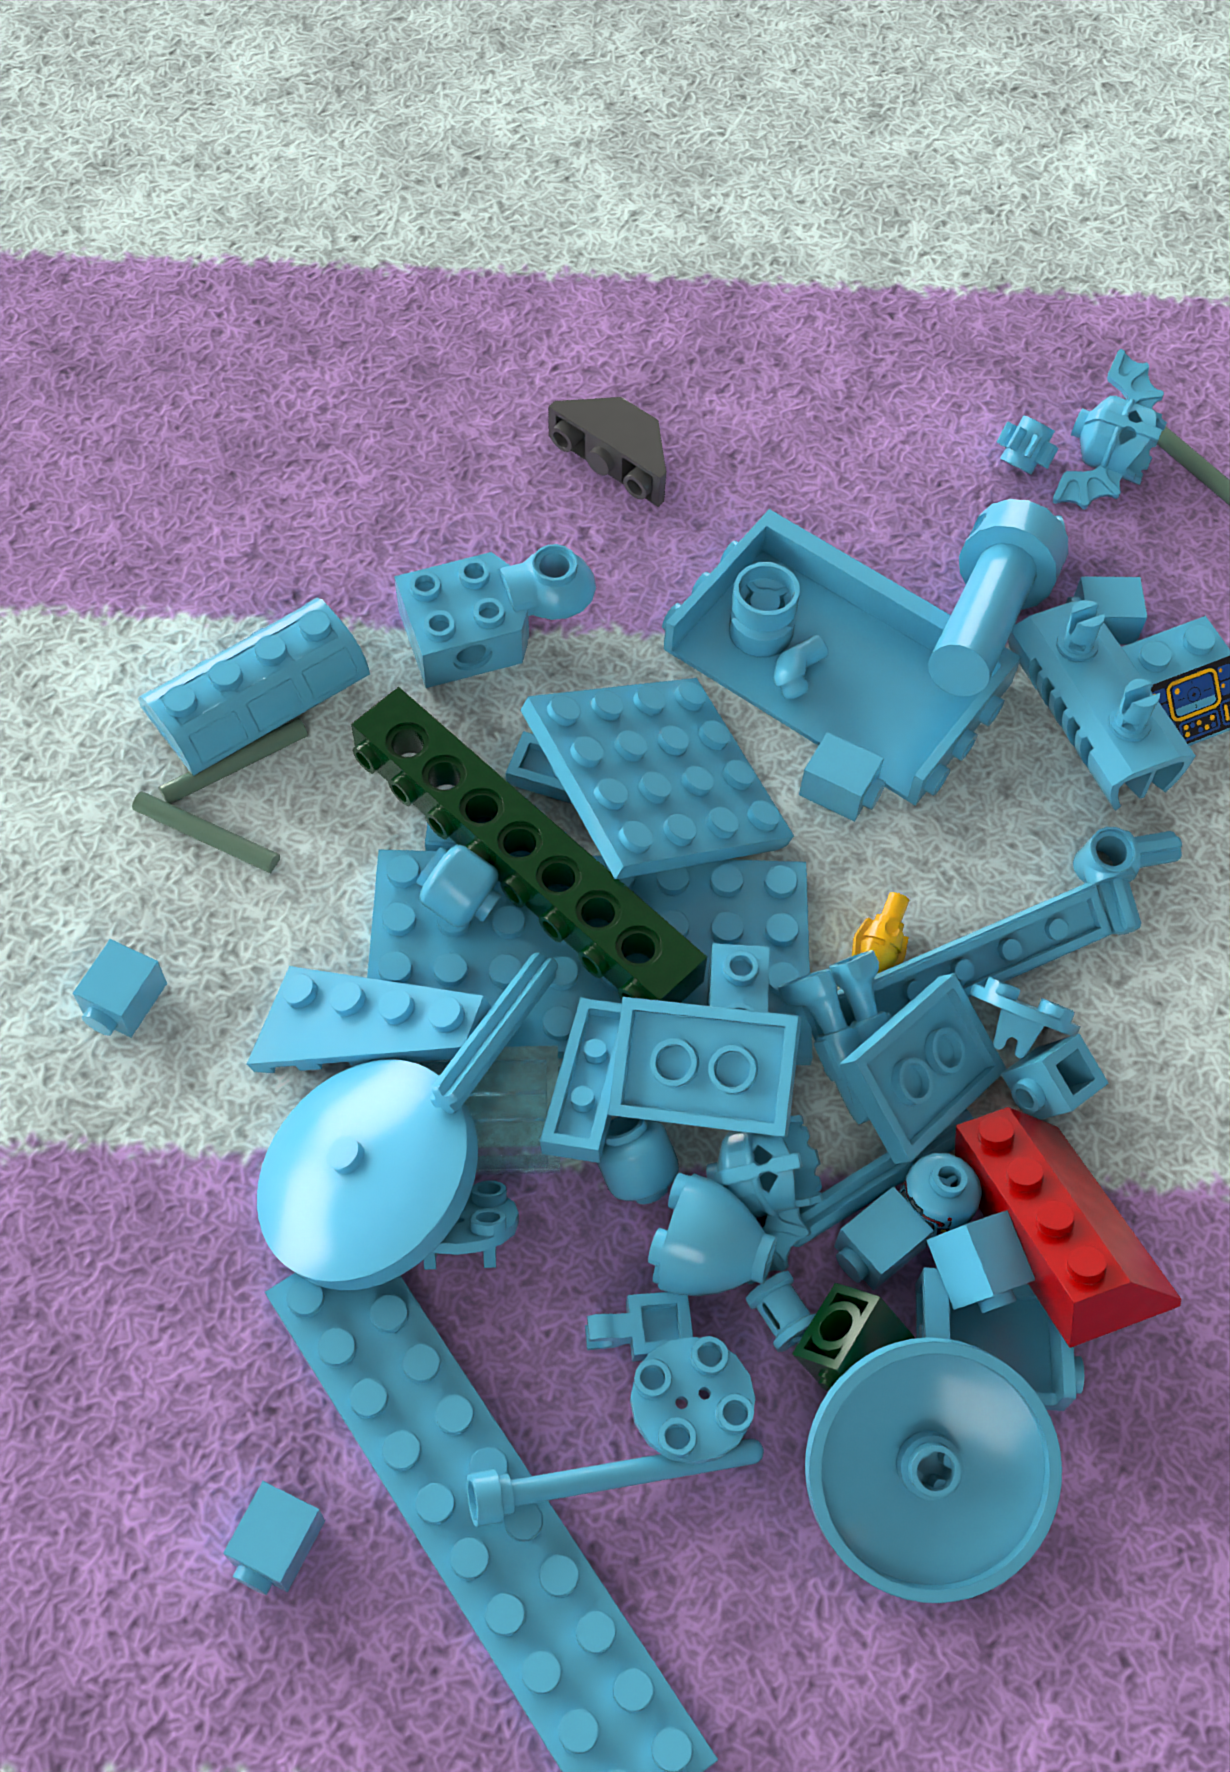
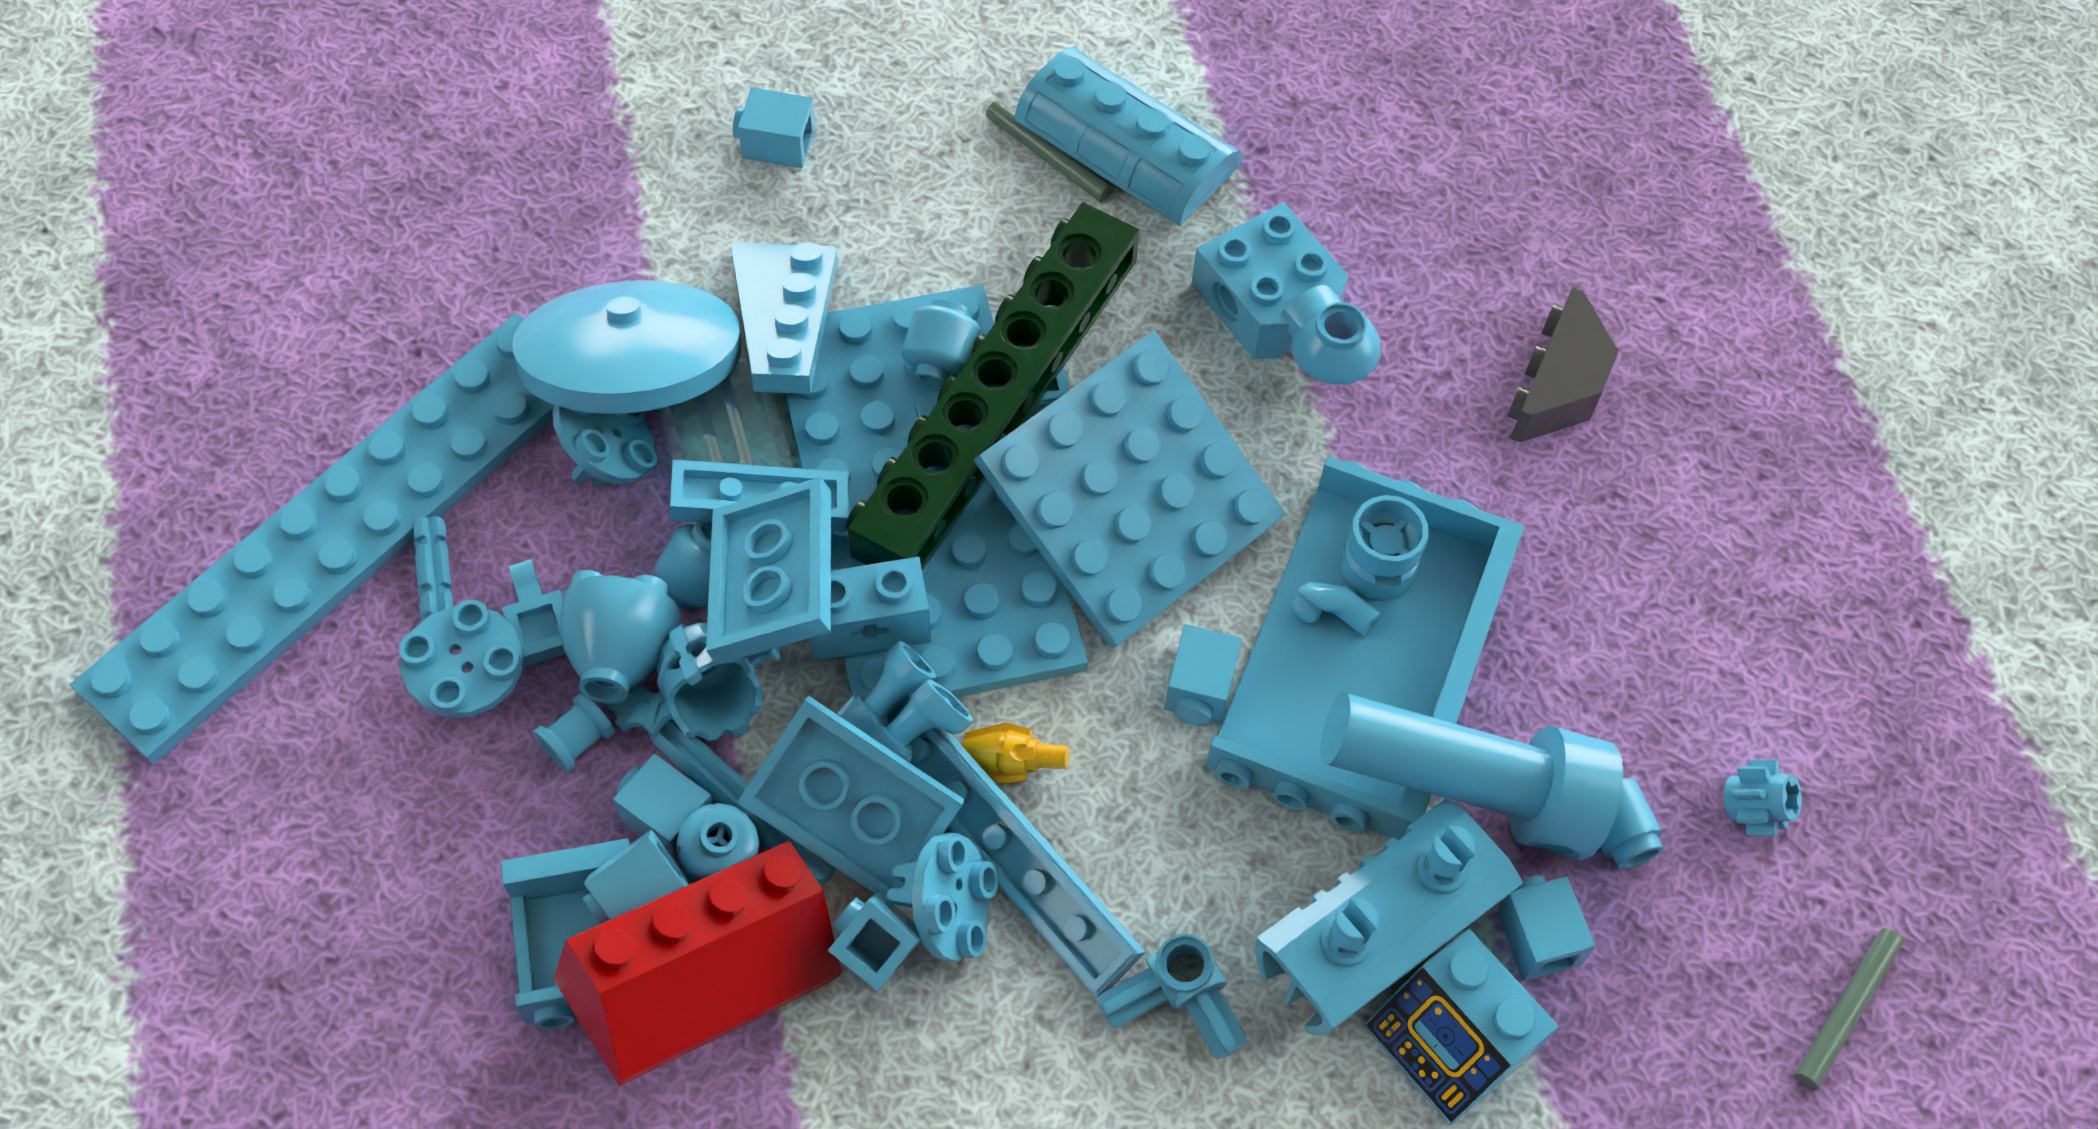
camera: 75 degrees right, 0 degrees up
sand green bar [132,791,280,874] -> none
medium azure brick [223,1481,326,1595] -> none
medium azure axle [430,952,558,1113] -> none
medium azure piece [467,1439,764,1527] -> none
dark green head [792,1283,915,1392] -> none
medium azure dish [805,1337,1062,1603] -> none
medium azure helmet [1053,349,1167,510] -> none
none -> medium azure axle [413,516,453,621]

